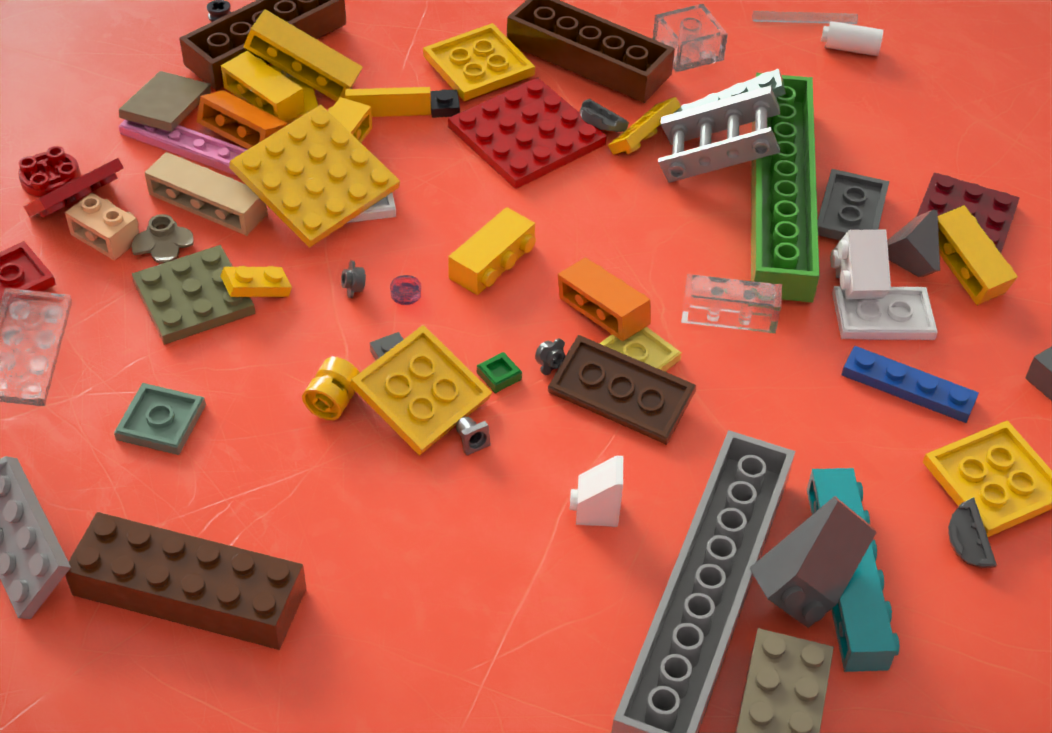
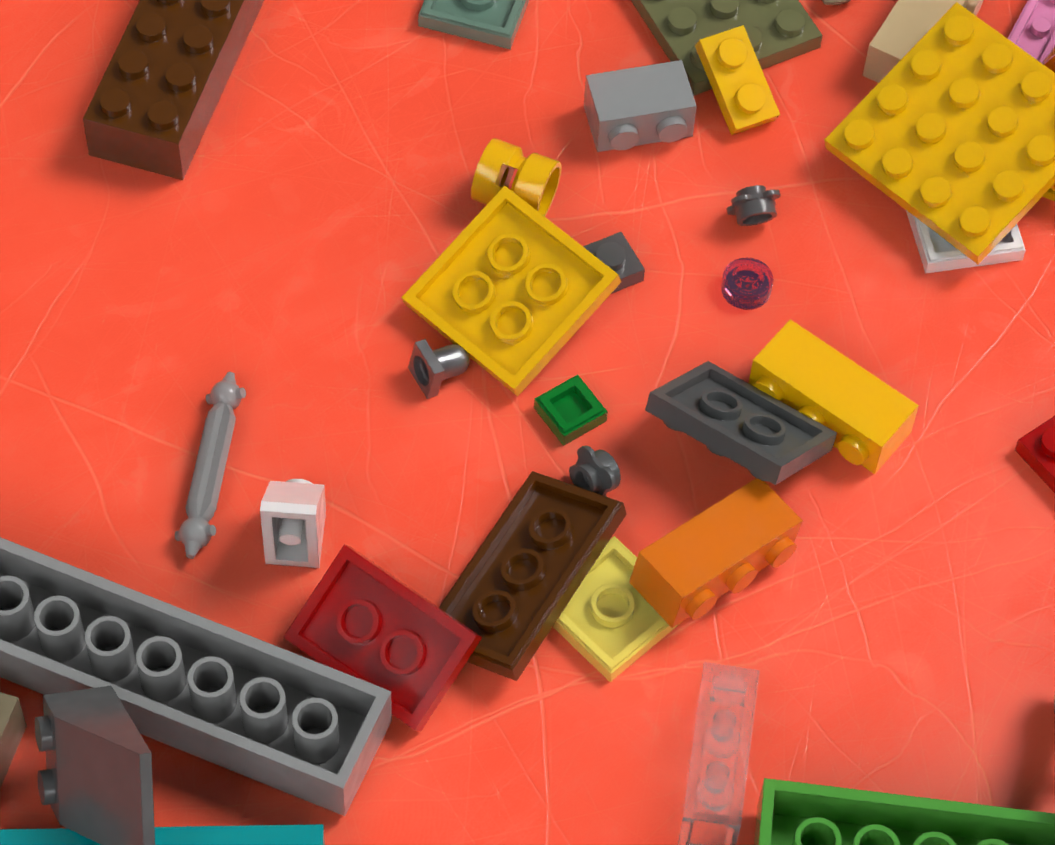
camera: 90 degrees right, 10 degrees up
none -> light grey wheel [175,372,246,559]
none -> red plate [283,544,482,731]
none -> light grey brick [584,60,697,152]
none -> dark grey plate [645,361,837,485]

